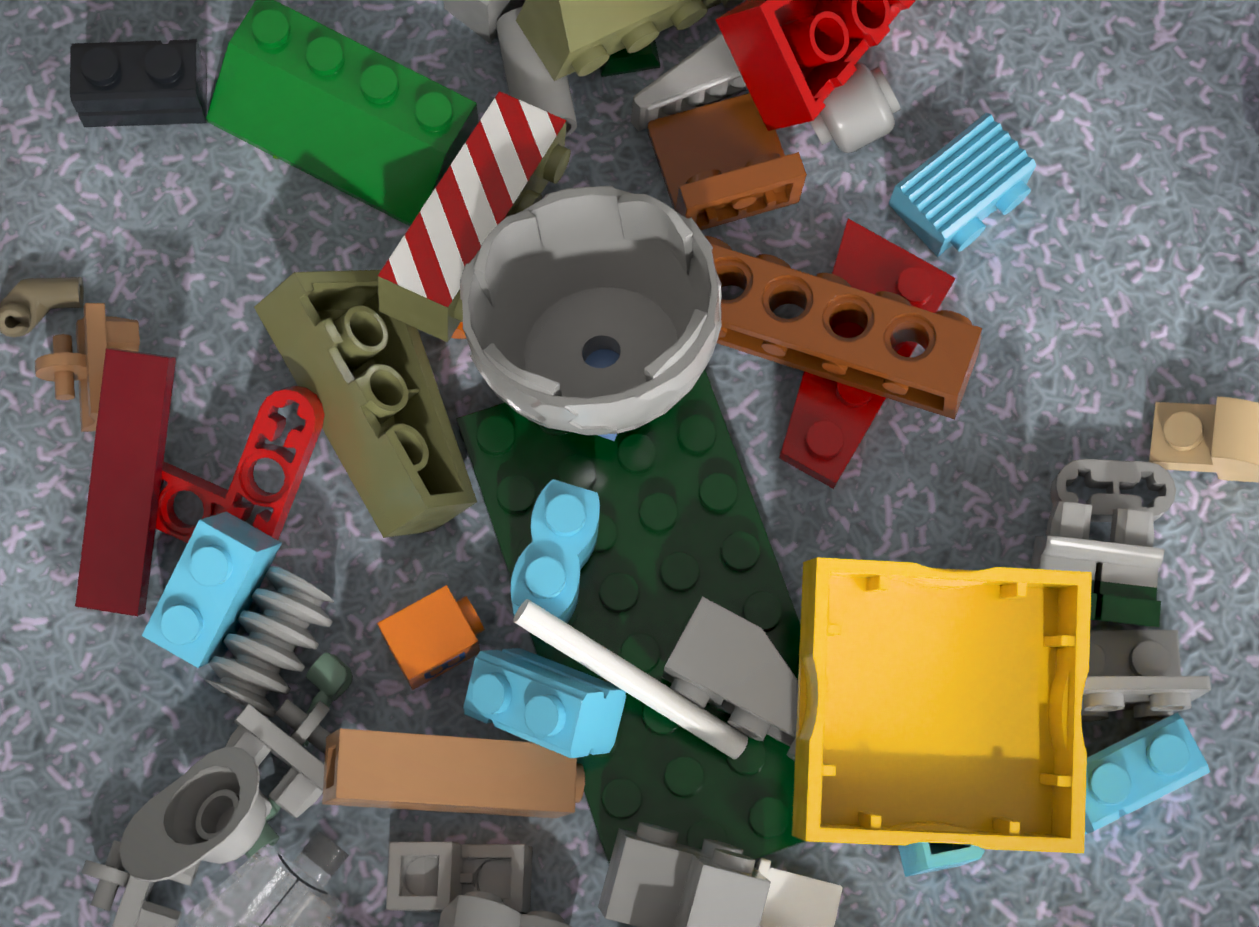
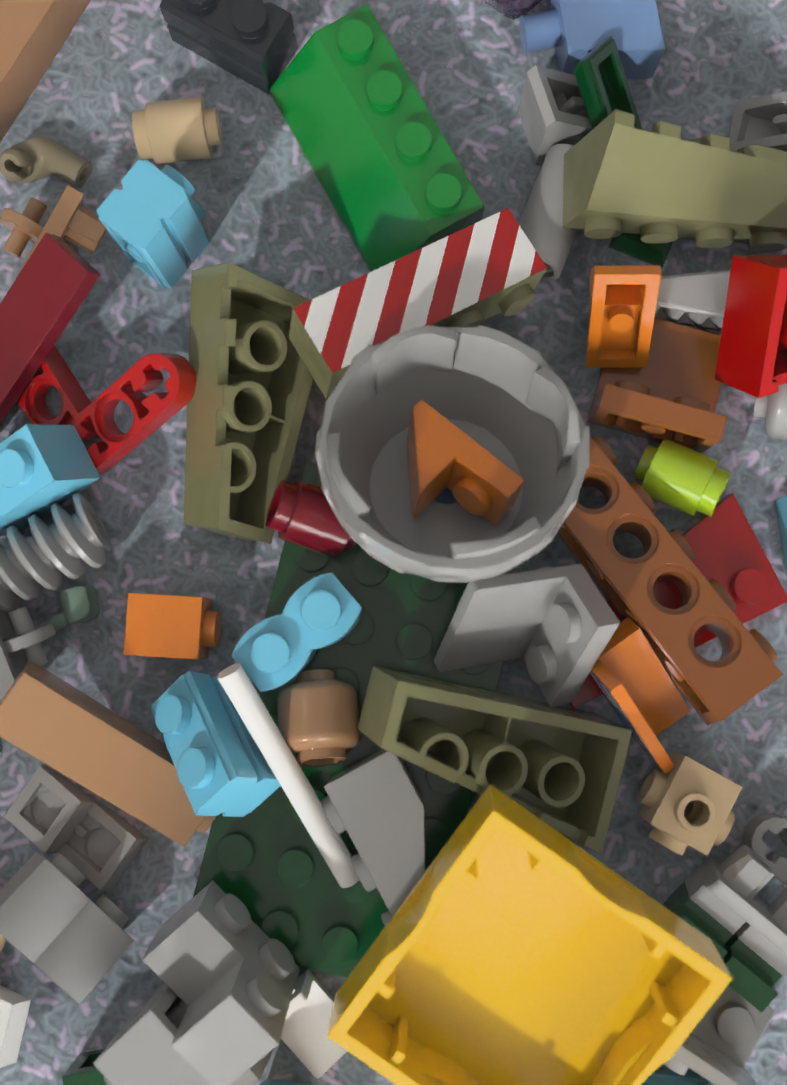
camera: 45 degrees right, 10 degrees up
none -> medium azure brick [96,159,210,289]
none -> tan brick [132,96,222,164]
none -> dark red brick [265,479,356,557]
none -> medium nougat head [277,669,361,767]
none -> olive wedge [357,666,633,854]
none -> orange slope [406,399,525,527]
none -> light grey bracket [434,564,620,707]
none -> orange slope [585,265,661,368]
none -> orange panel [590,617,691,774]
none -> lime brick [634,438,732,517]
none -> tan brick [637,750,743,856]

